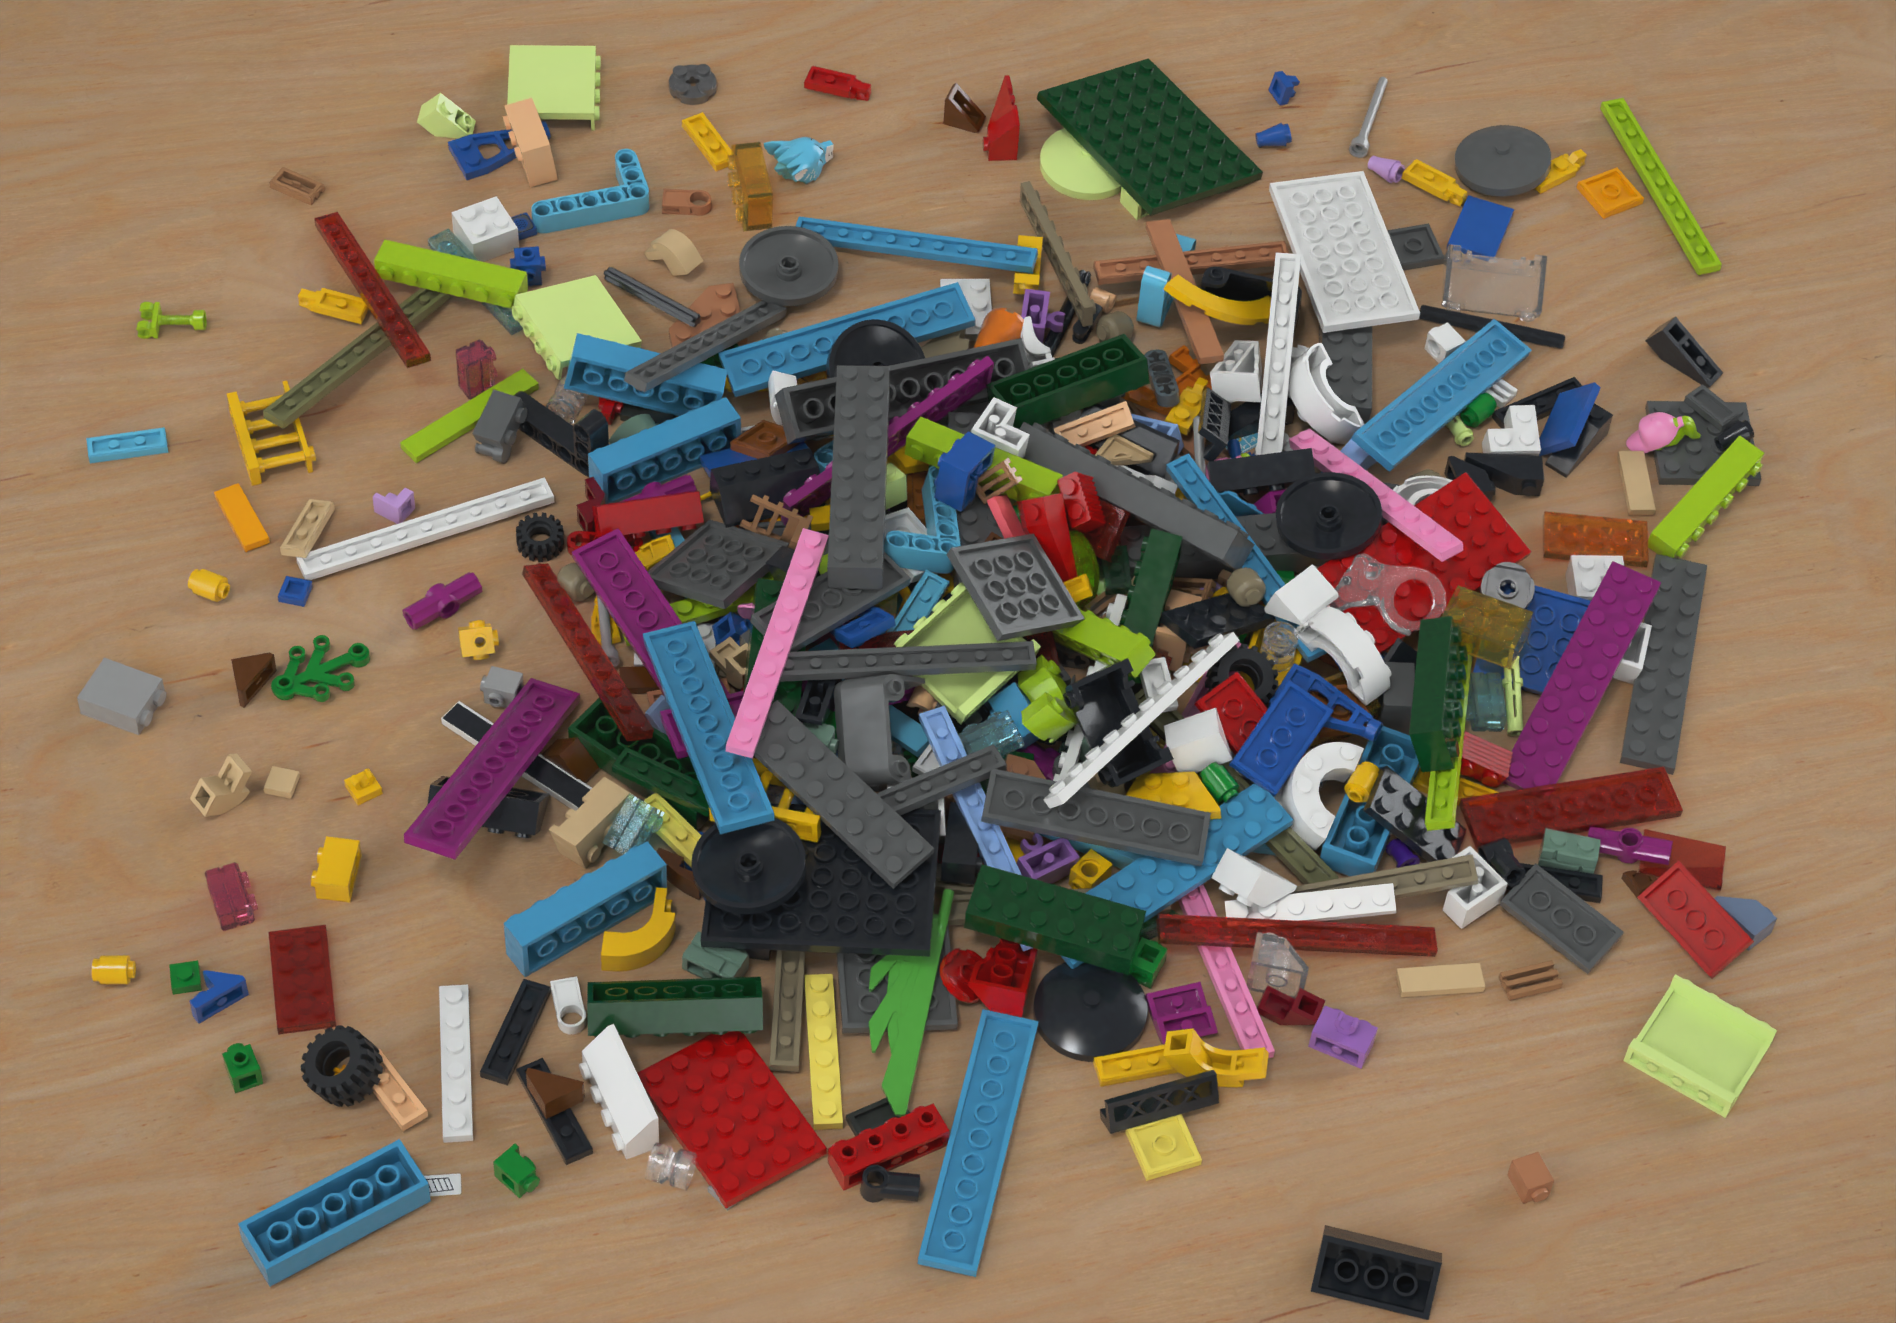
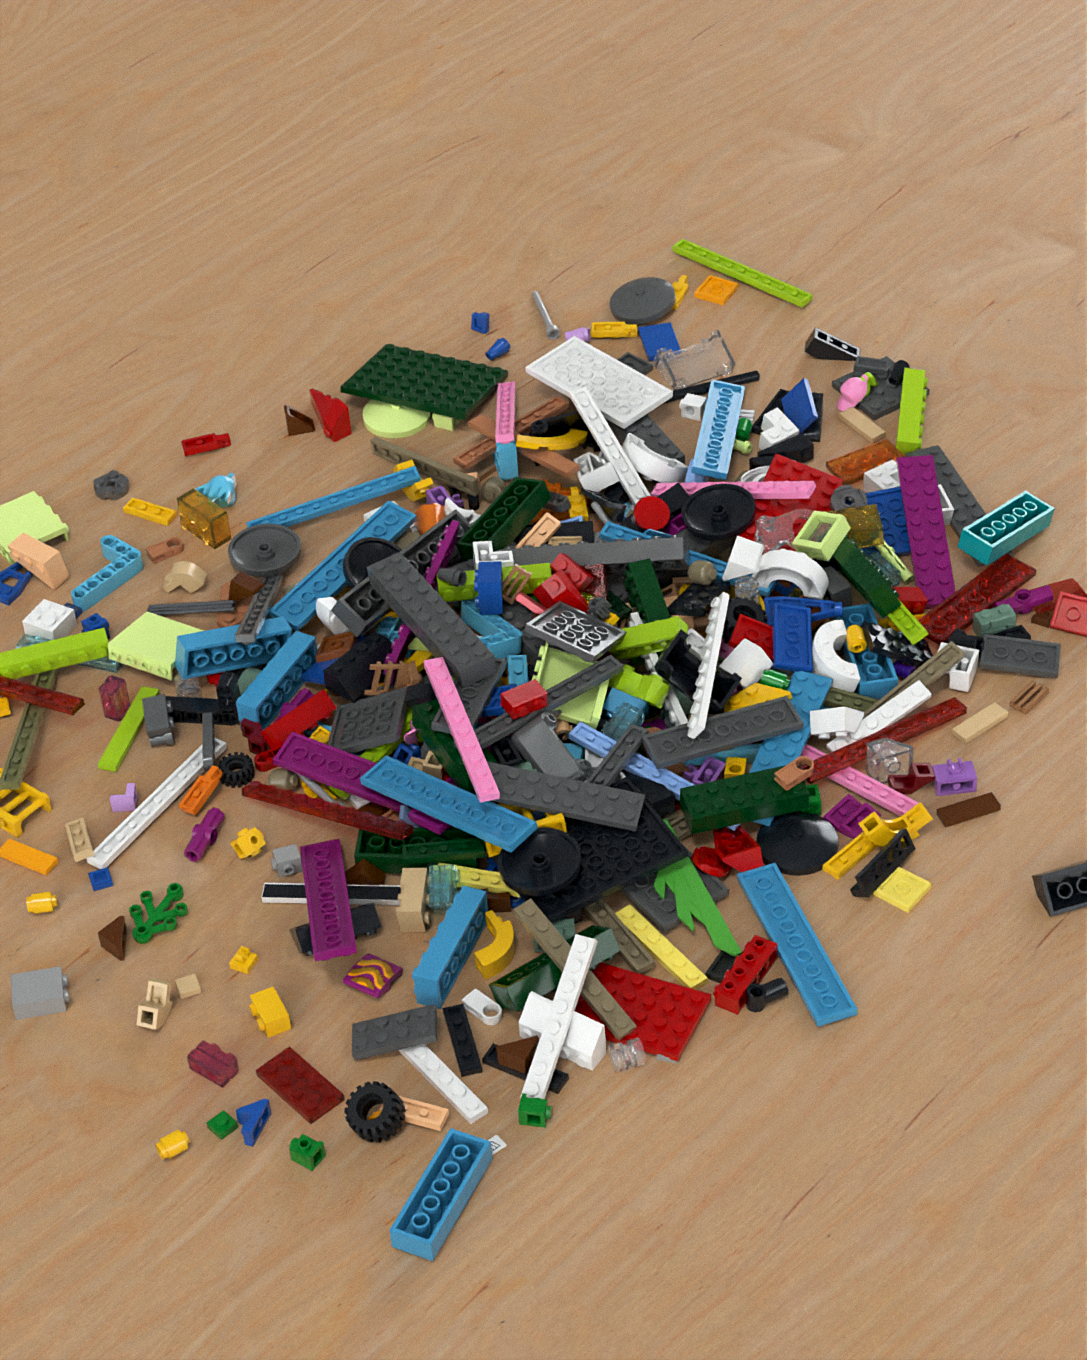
camera: 25 degrees left, 10 degrees down
none -> orange hinge [178,765,223,816]
none -> dark grey beam [202,712,215,770]
none -> reddish brown slope [228,571,265,602]
none -> slope [343,953,403,998]
none -> dark grey plate [352,1004,437,1060]
none -> dark grey cone [437,568,467,587]
none -> bright pink plate [495,381,516,444]
none -> red brick [500,679,547,720]
none -> dark tan plate [513,899,636,1041]
none -> white plate [520,934,598,1099]
none -> dark grey gear [587,596,611,620]
none -> red tile [633,496,670,531]
none -> nougat piece [774,756,814,791]
none -> yellowish green window [792,511,851,561]
none -> reddish brown tile [936,792,1001,827]
none -> teal brick [957,490,1055,565]

